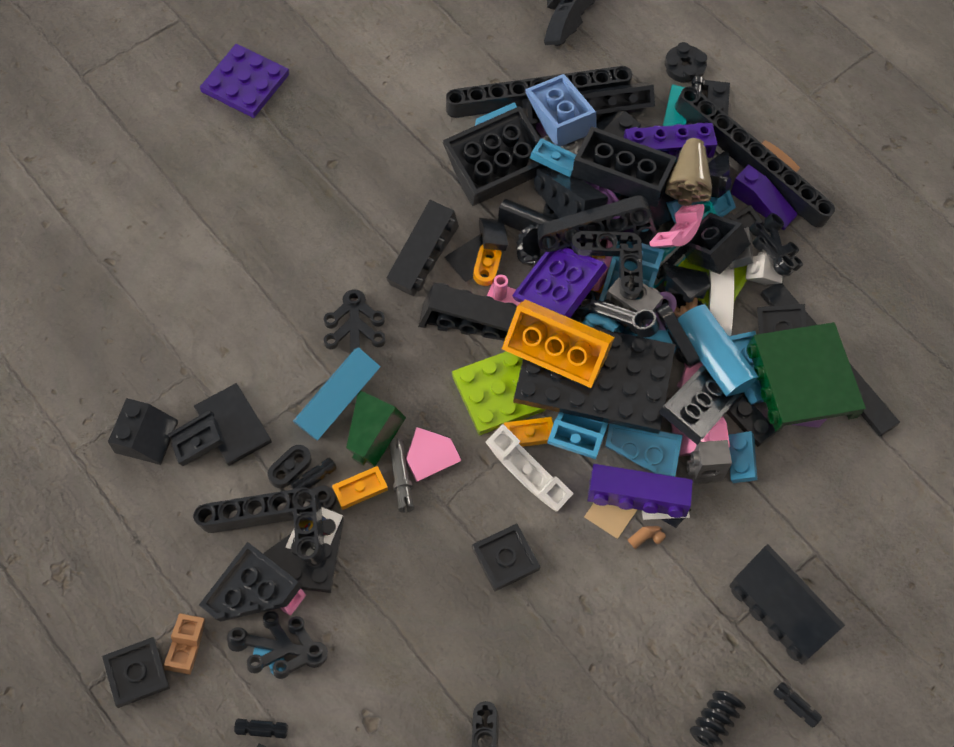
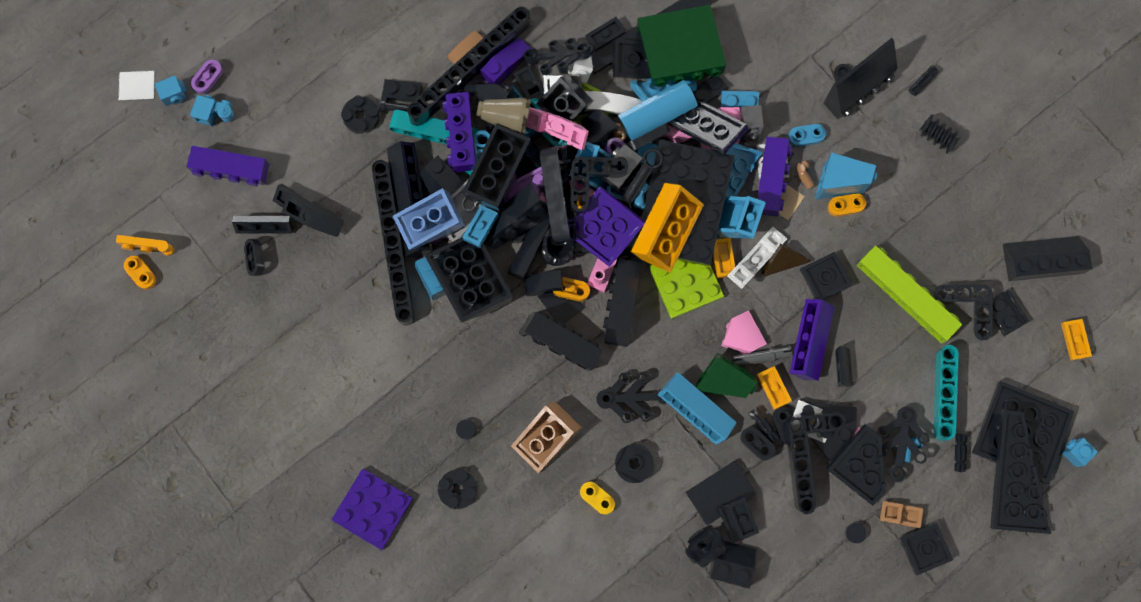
camera: 85 degrees left, 15 degrees up
none -> black plate [438,470,478,509]
none -> black tile [456,420,476,440]
none -> medium nougat slope [511,401,582,473]
none -> yellow plate [580,482,615,515]
none -> black plate [585,17,626,52]
none -> black plate [615,444,654,484]
none -> black plate [685,528,726,567]
none -> dark brown tile [761,243,810,276]
none -> dark azure plate [788,124,826,147]
none -> dark purple brick [789,299,834,381]
none -> dark azure slope [815,153,877,199]
none -> light orange plate [827,194,866,217]
none -> black slope [835,346,853,387]
none -> black tile [845,523,866,543]
none -> lime brick [856,245,962,344]
none -> teal beam [933,345,959,442]

